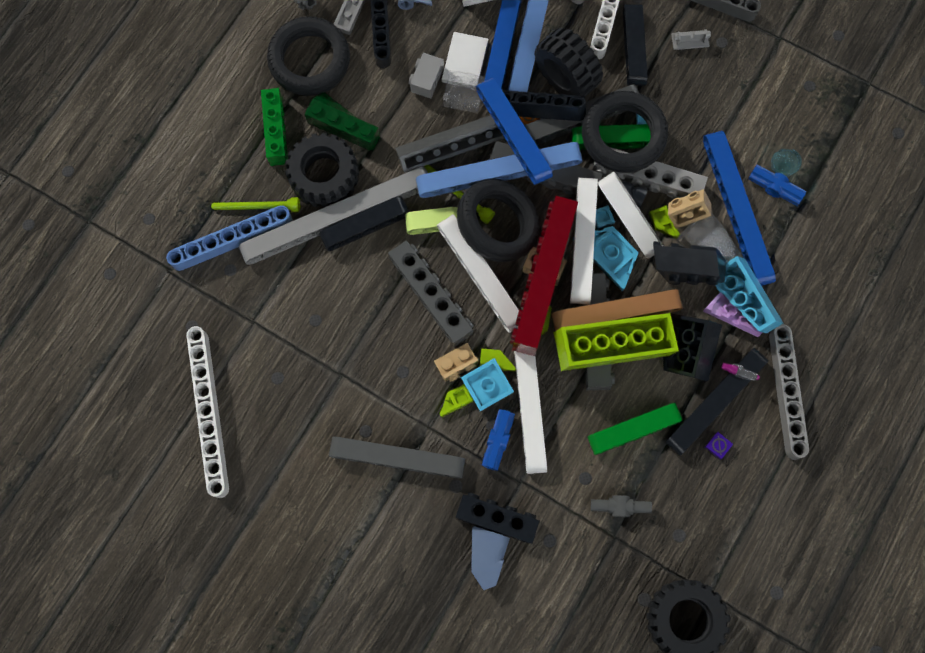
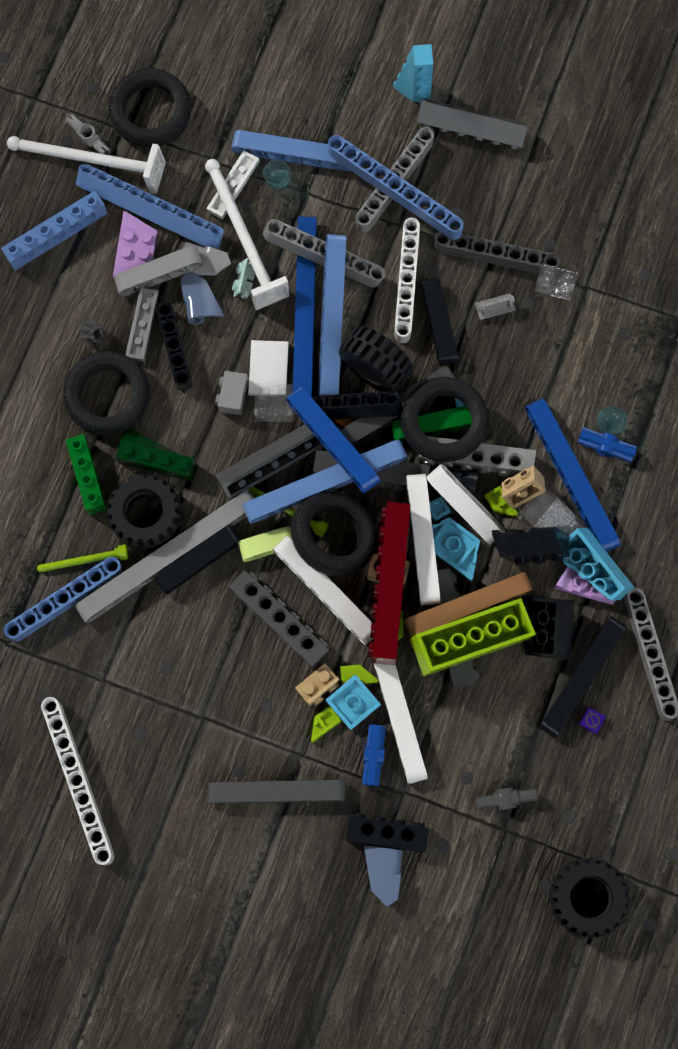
camera: 10 degrees left, 0 degrees up
green beam [587,403,683,455] -> none
piece [721,363,760,381] -> none
none -> clear hinge [535,264,578,300]

